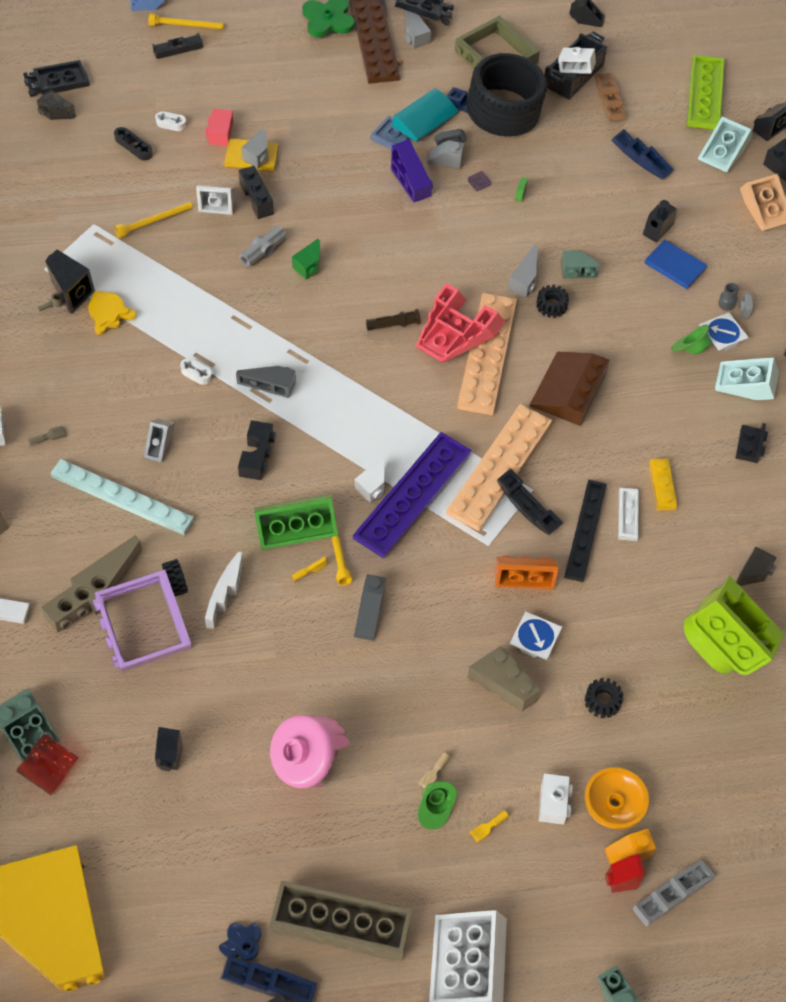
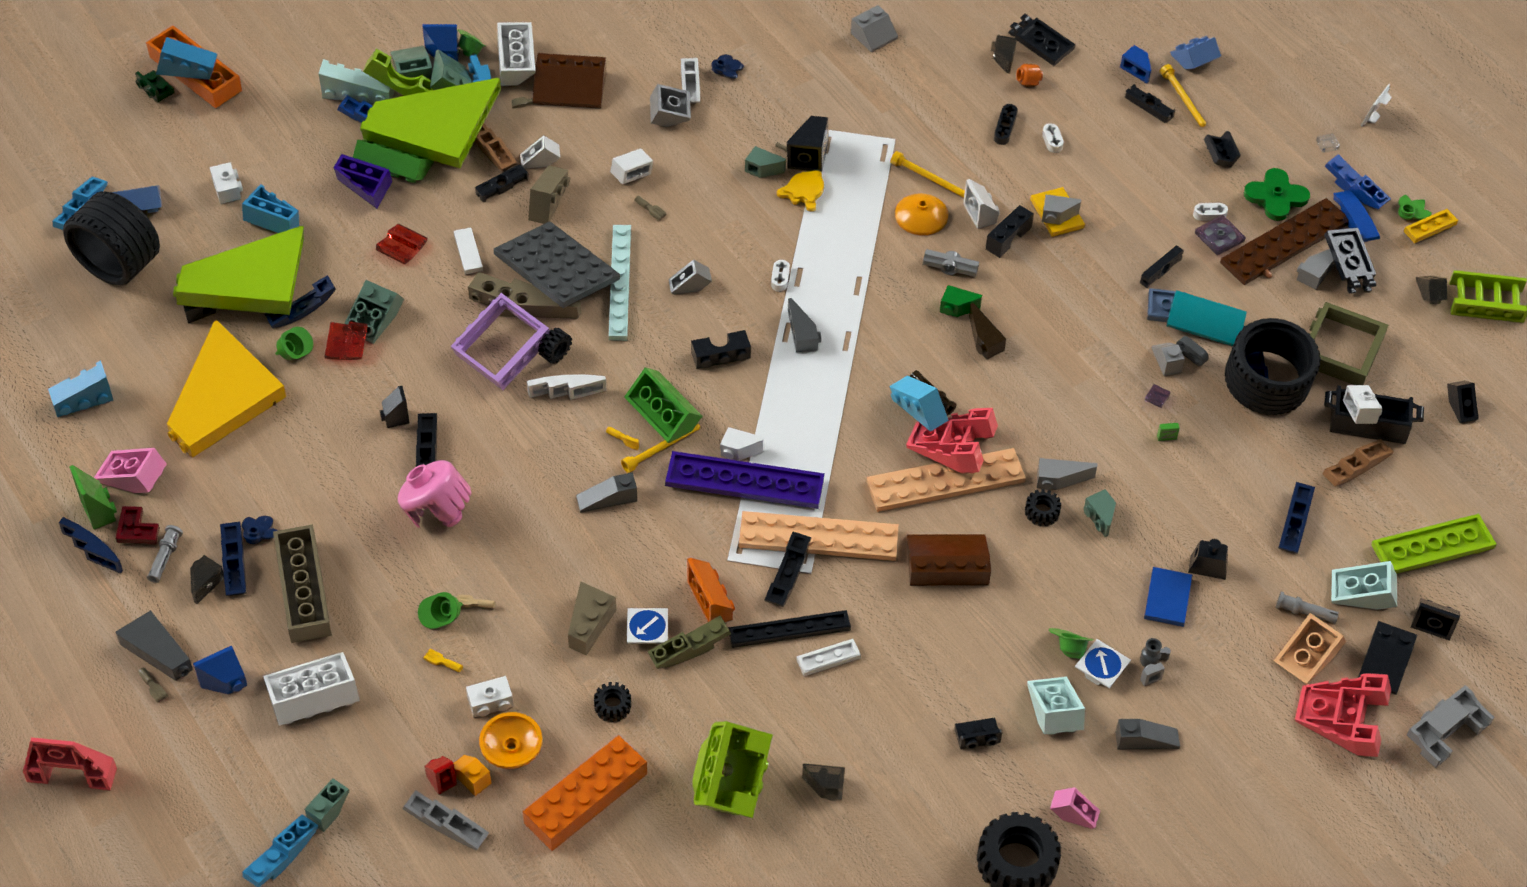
camera: 65 degrees right, 5 degrees down
coral brick [205,108,234,146] -> none
dark purple wedge [391,139,433,203] -> none
yellow plate [649,458,677,511] -> none
none -> bright green piece [275,326,313,360]
none -> black slope [416,413,438,467]
none -> dark grey plate [493,221,620,308]
none -> orange brick [523,735,647,851]
none -> olive slope [647,616,731,669]
none -> sand green slope [745,146,786,178]
none -> medium azure wedge [889,376,949,432]
none -> light orange dish [895,193,948,235]
none -> dark brown slope [969,303,1006,360]
none -> orange head [1016,64,1043,87]
none -> blue slope [1120,45,1151,84]
none -> black piece [1140,245,1184,288]
none -> white beam [1193,203,1228,221]
none -> clear purple piece [1195,215,1246,255]
none -> black bracket [1204,131,1241,167]
none -> light grey pin [1276,591,1339,624]

